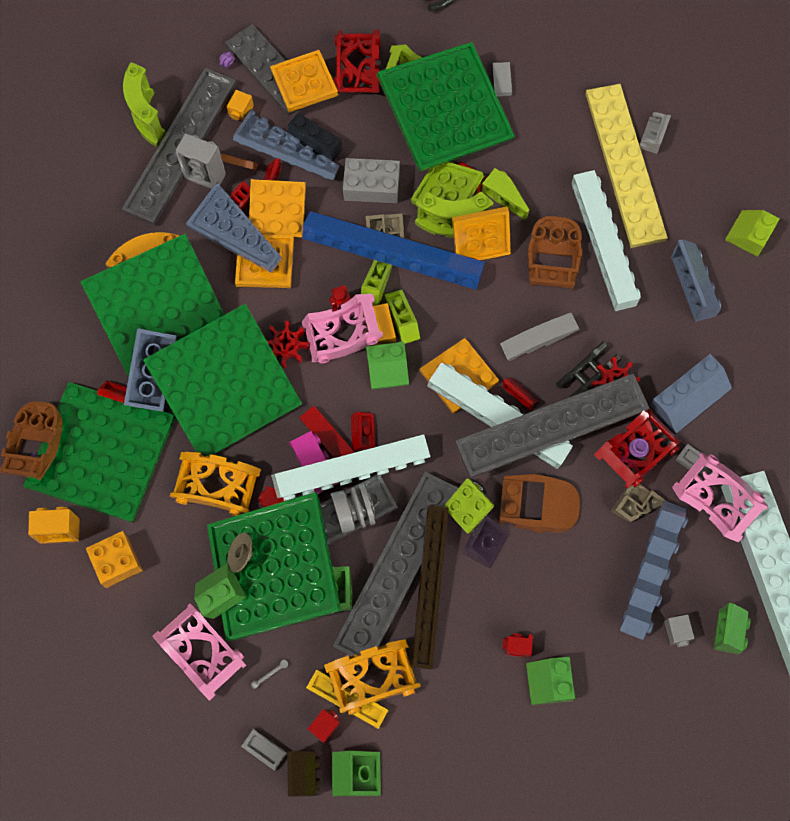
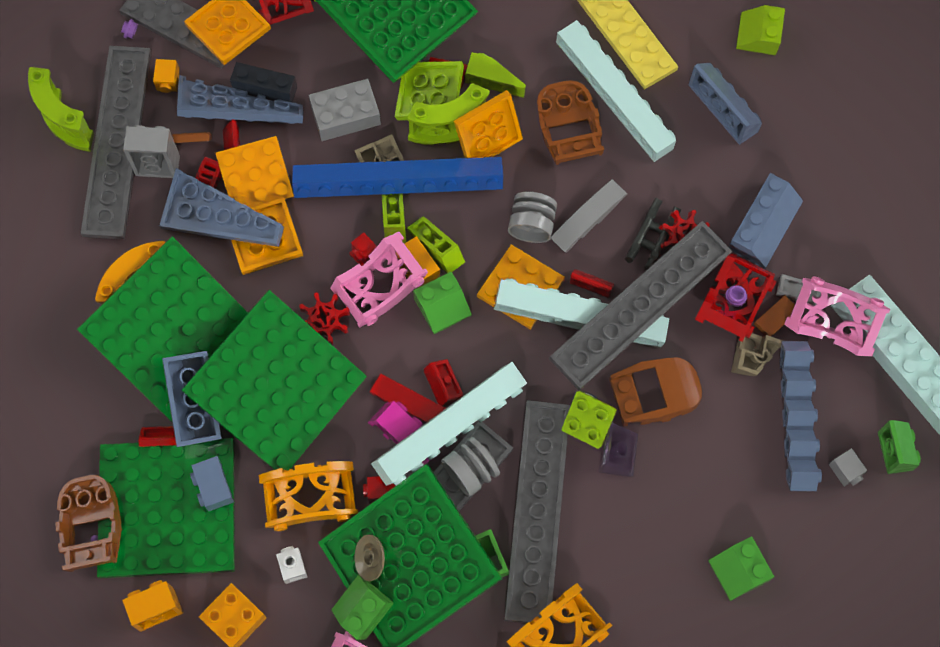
camera: 25 degrees left, 0 degrees up
dark brown plate [411,505,449,670] -> none
red brick [502,633,533,658] -> none
none -> sand blue brick [190,456,234,512]
none -> white brick [276,546,307,584]
none -> light grey wheel [508,192,557,243]
none -> dark orange tile [754,295,795,337]

